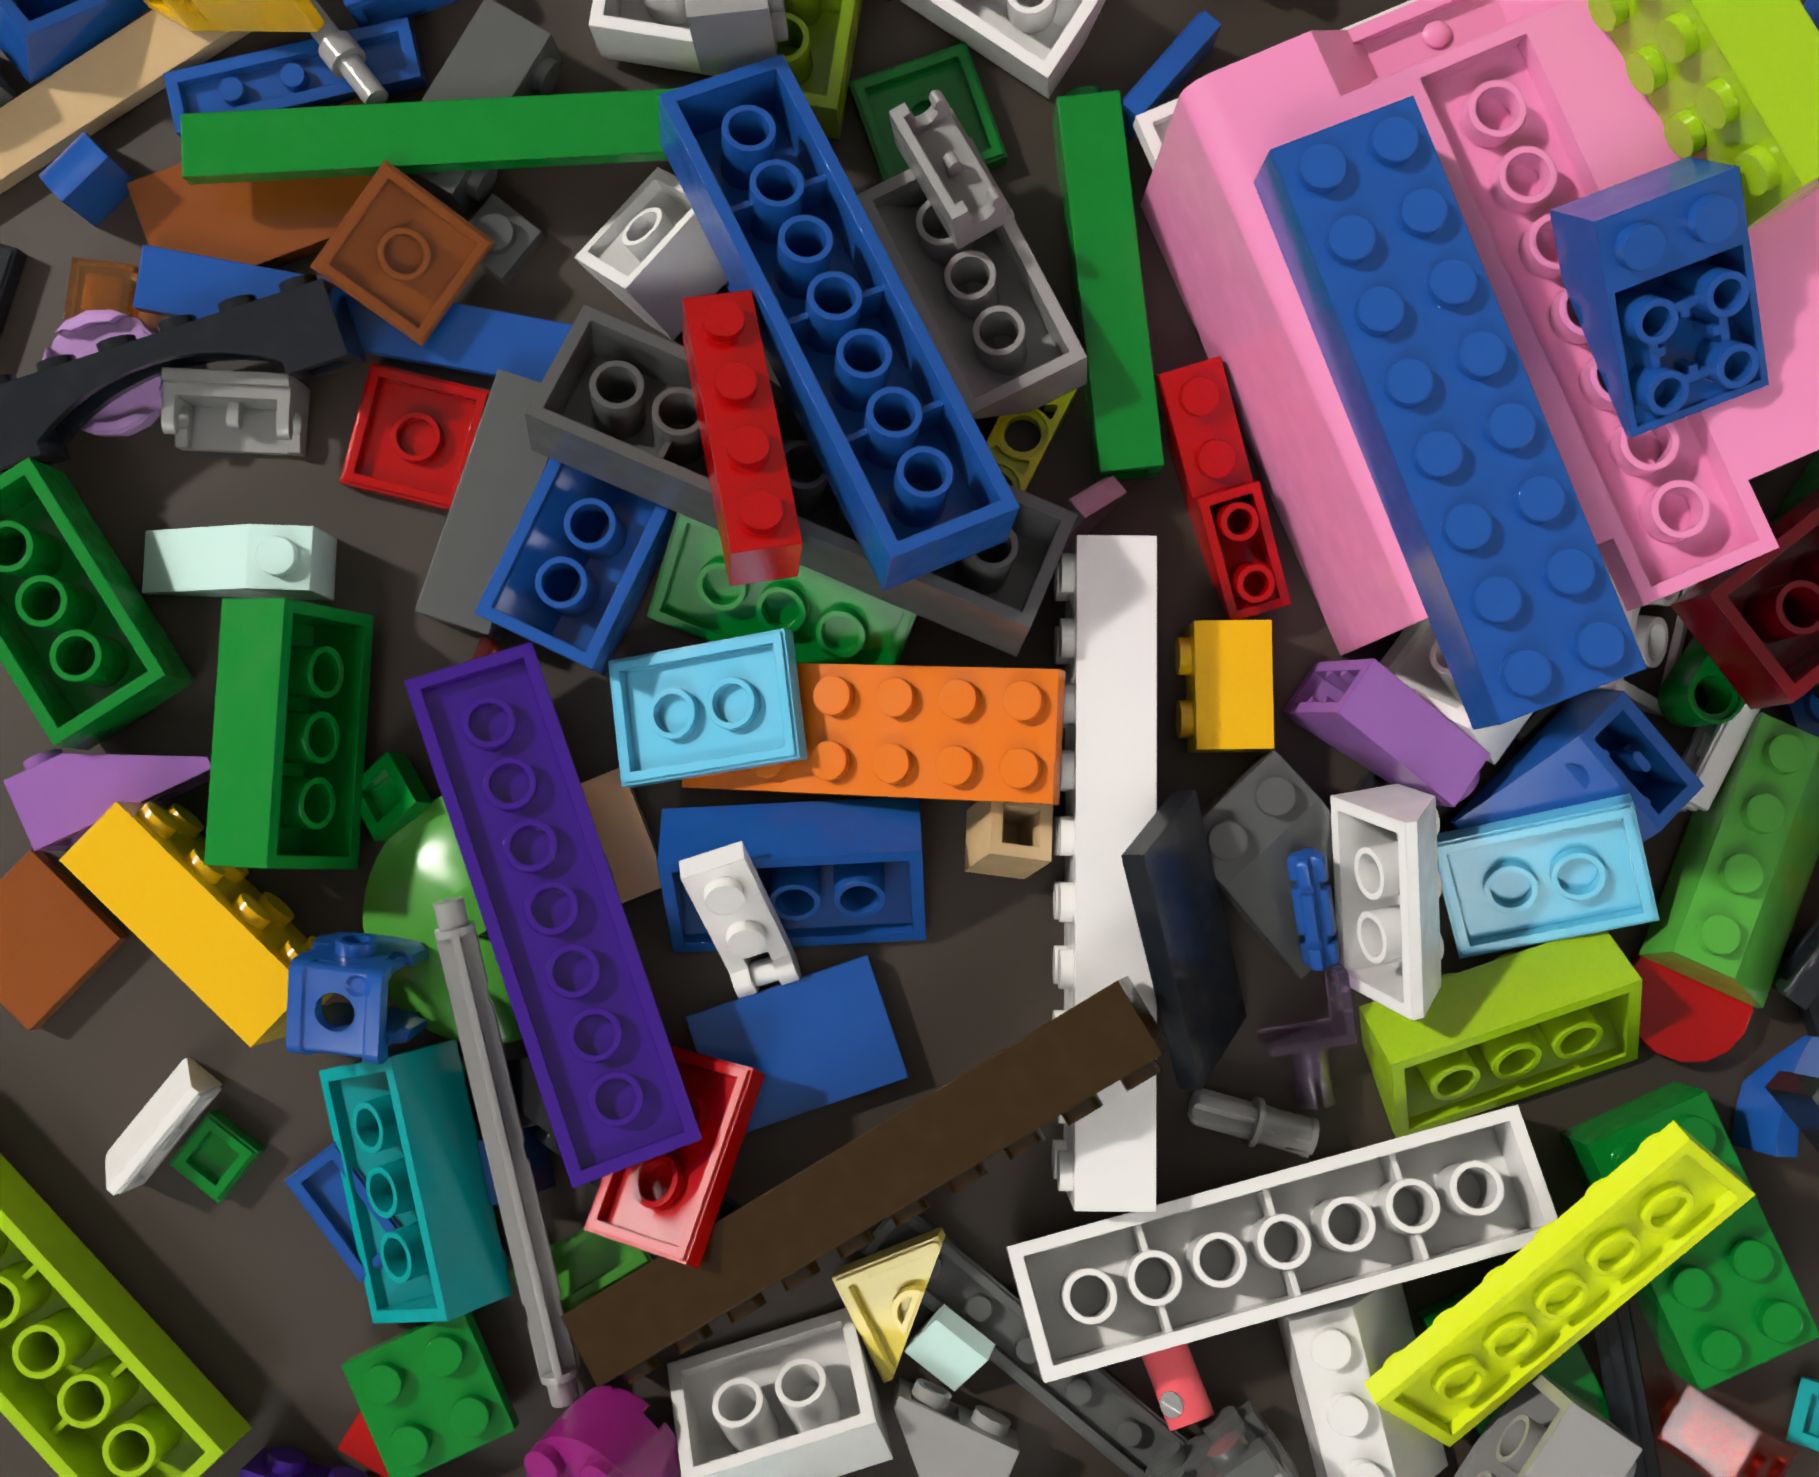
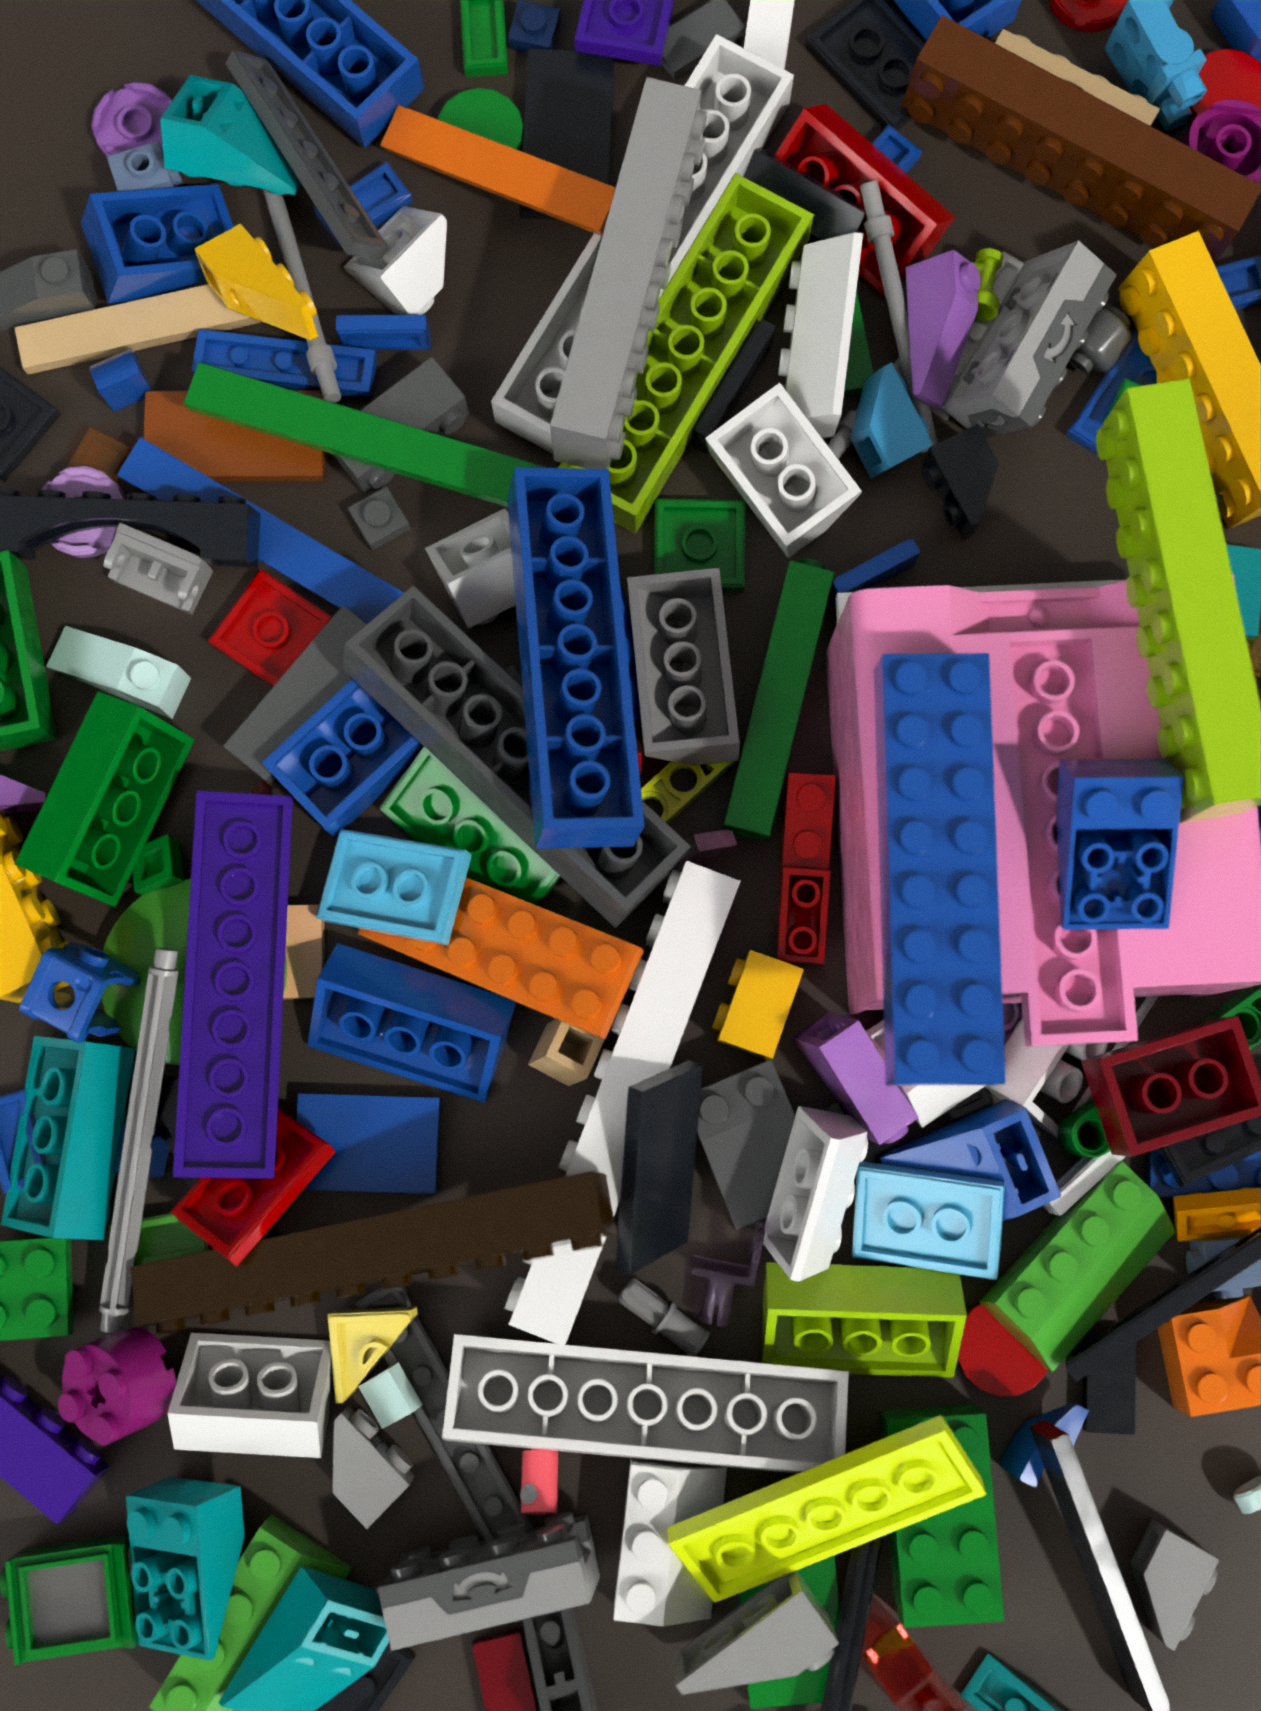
camera: 20 degrees right, 5 degrees down
dark orange tile [310,160,495,346] -> none
white plate [679,841,801,999] -> none
red brick [683,290,803,587] -> none
light grey hinge [889,90,1014,250] -> none
blue axle [1287,847,1341,971] -> none

